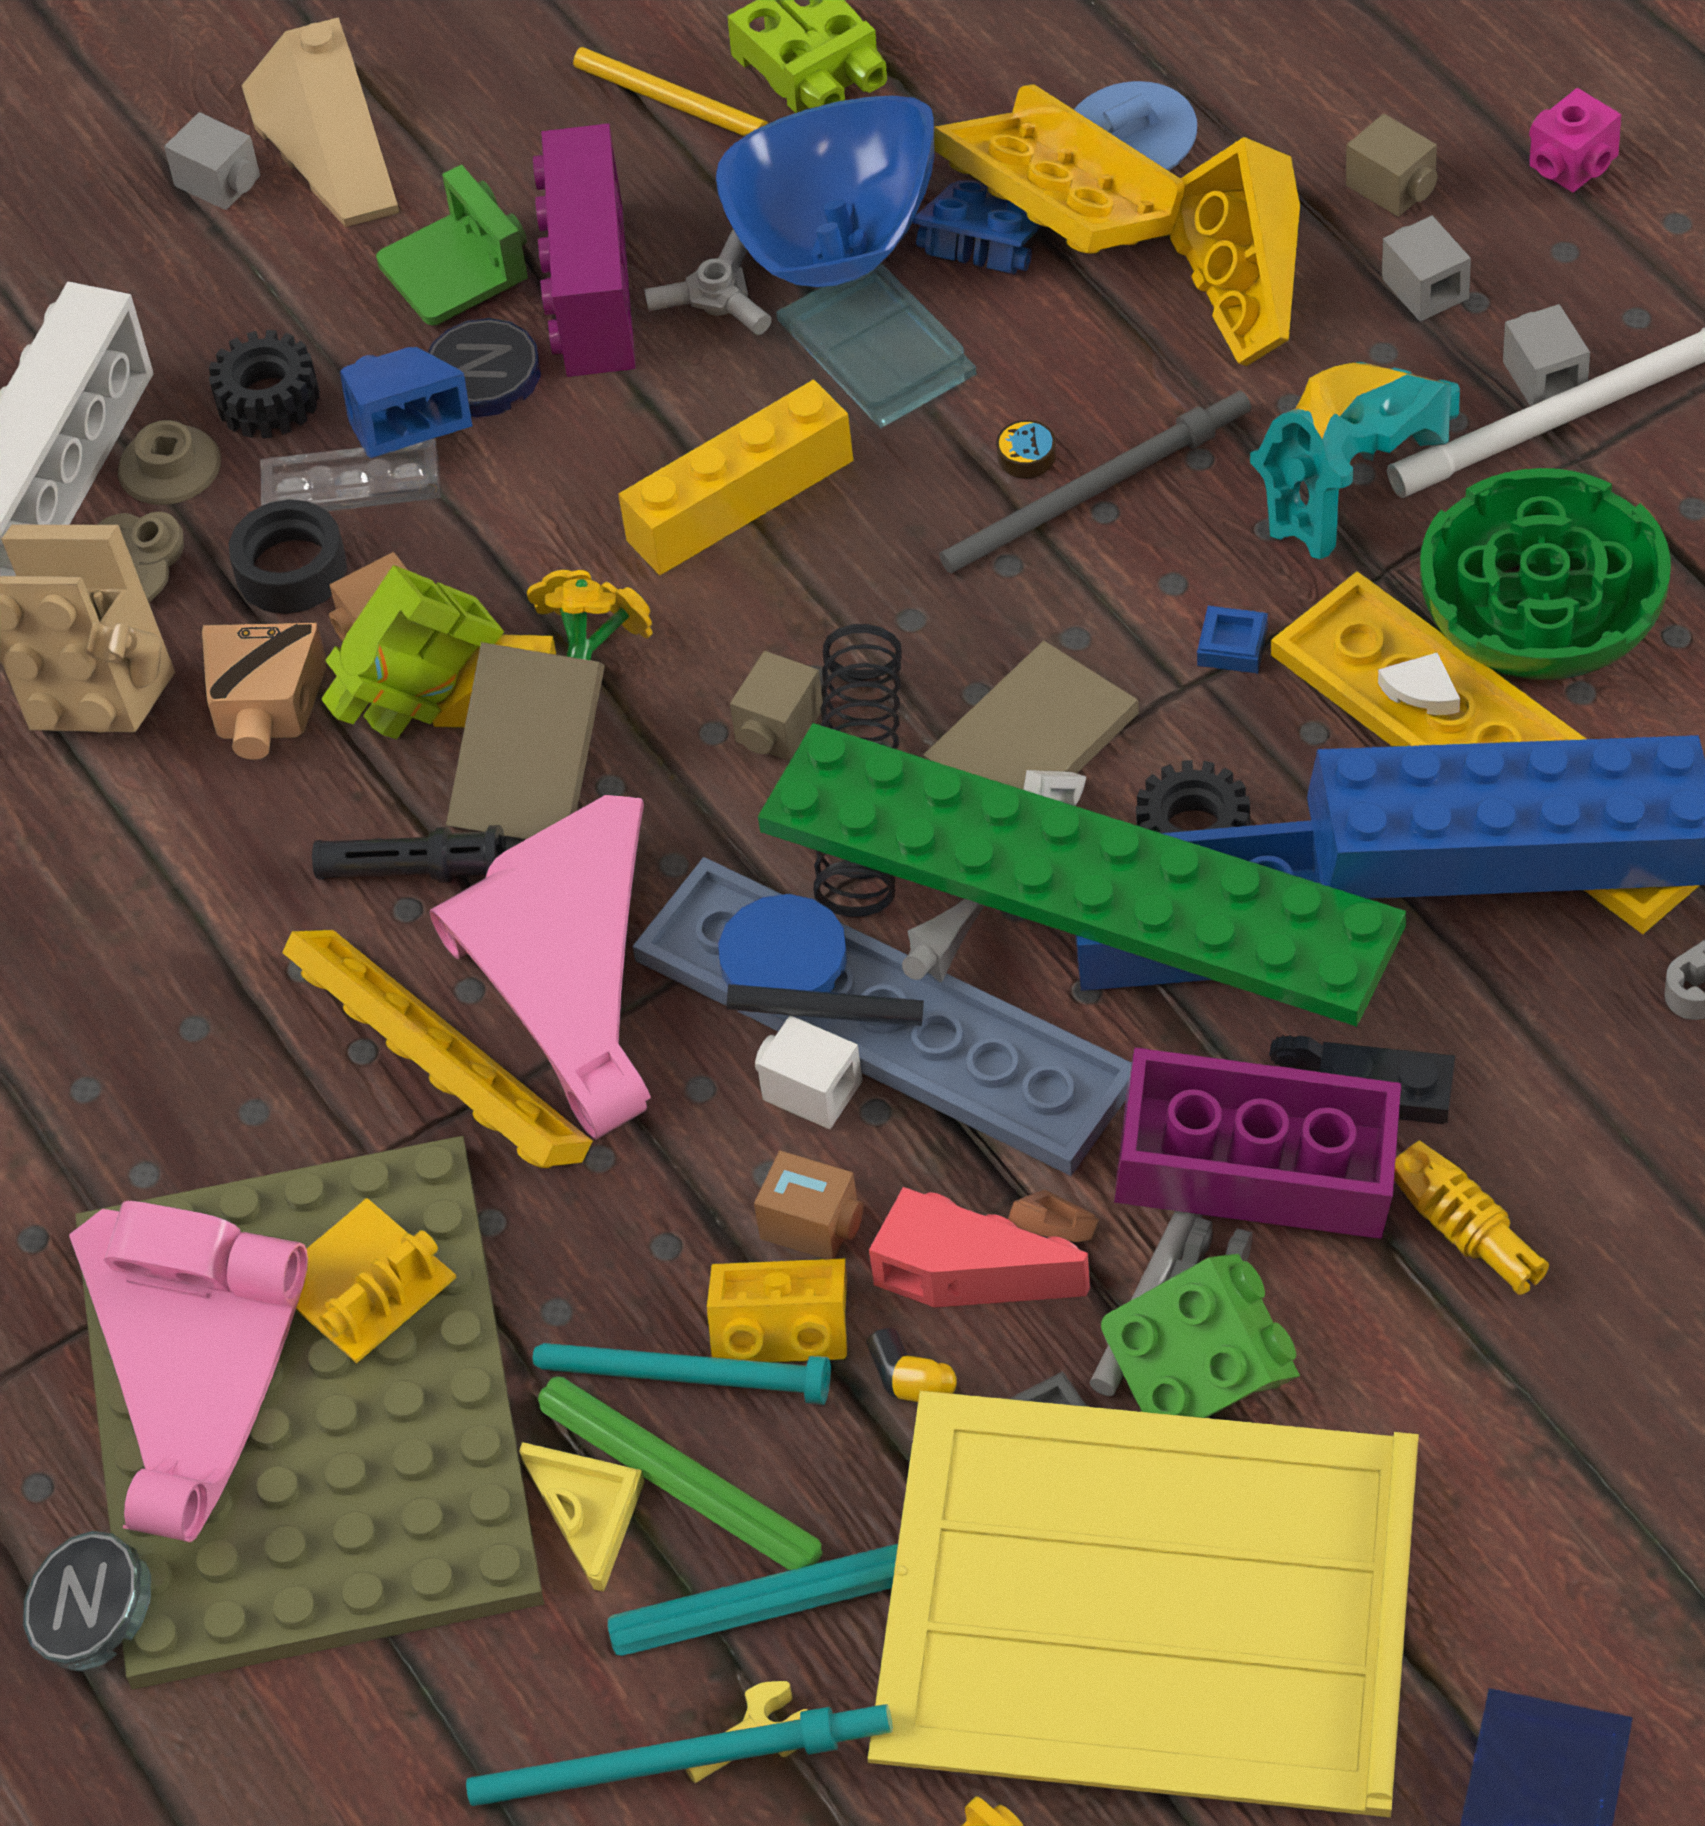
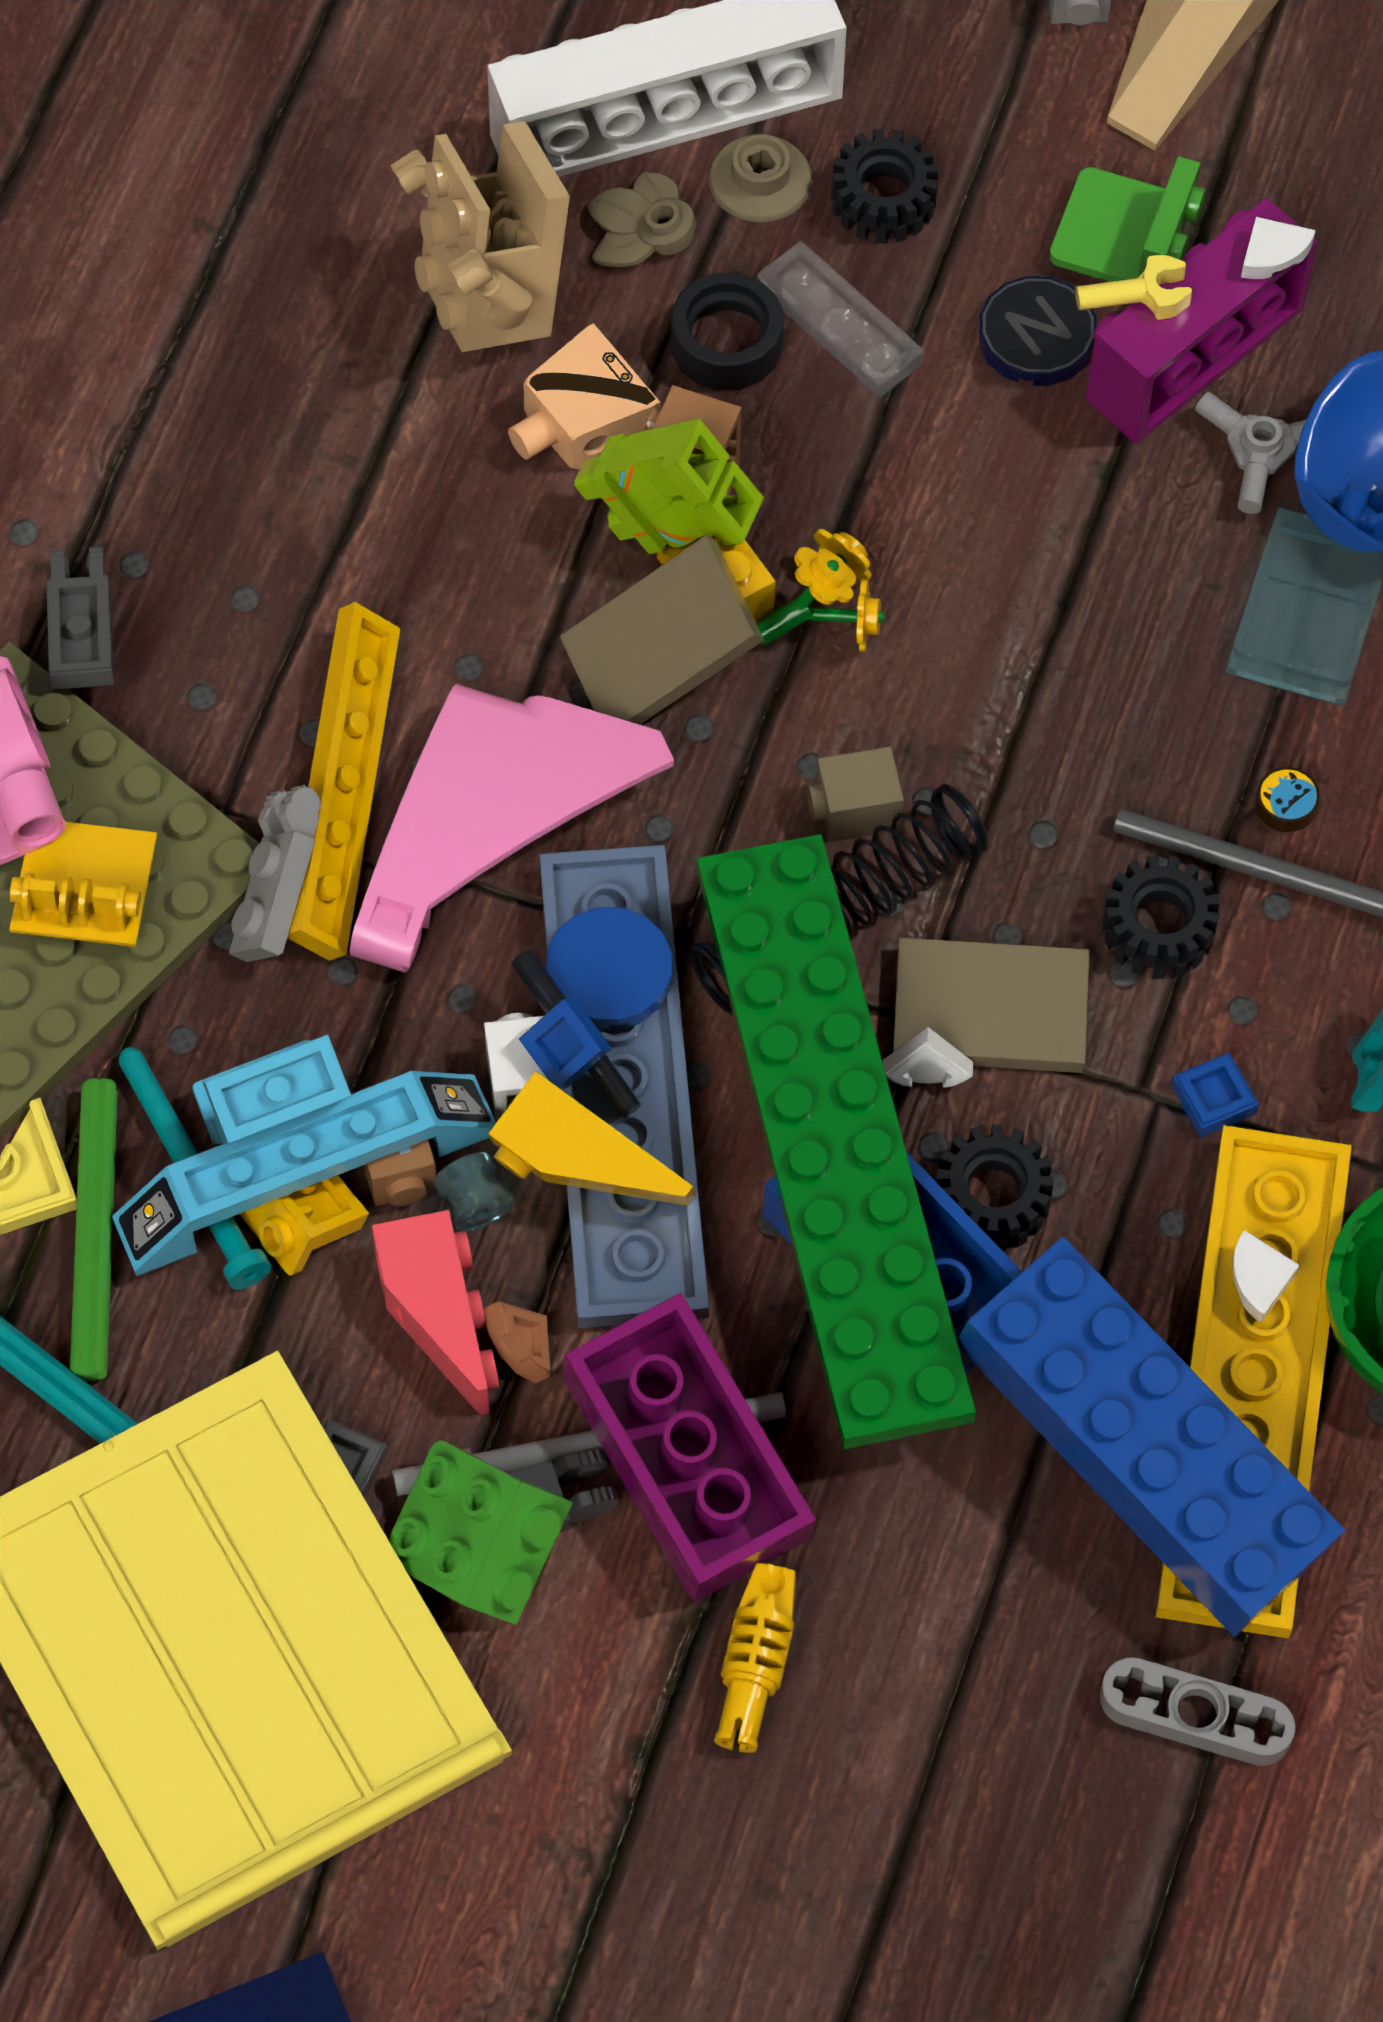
camera: 45 degrees right, 10 degrees up
black pin [312,825,506,883] -> none
blue torso [340,347,472,458] -> none
yellow brick [618,379,854,576] -> none
arm [866,1328,957,1402] -> none
light grey piece [902,899,985,982] -> none
black hinge [1269,1035,1455,1124] -> none
none -> dark grey hinge [46,546,114,690]
none -> medium azure slope [112,1071,496,1277]
none -> medium azure panel [192,1035,351,1144]
none -> light grey hinge [228,785,322,962]
none -> clear light blue wheel [434,1152,514,1232]
none -> yellow slope [488,1071,696,1206]
none -> blue plate [518,998,612,1089]
none -> light yellow bar [1075,255,1192,320]
none -> black tyre [1102,855,1220,979]
none -> white tile [1241,217,1315,279]

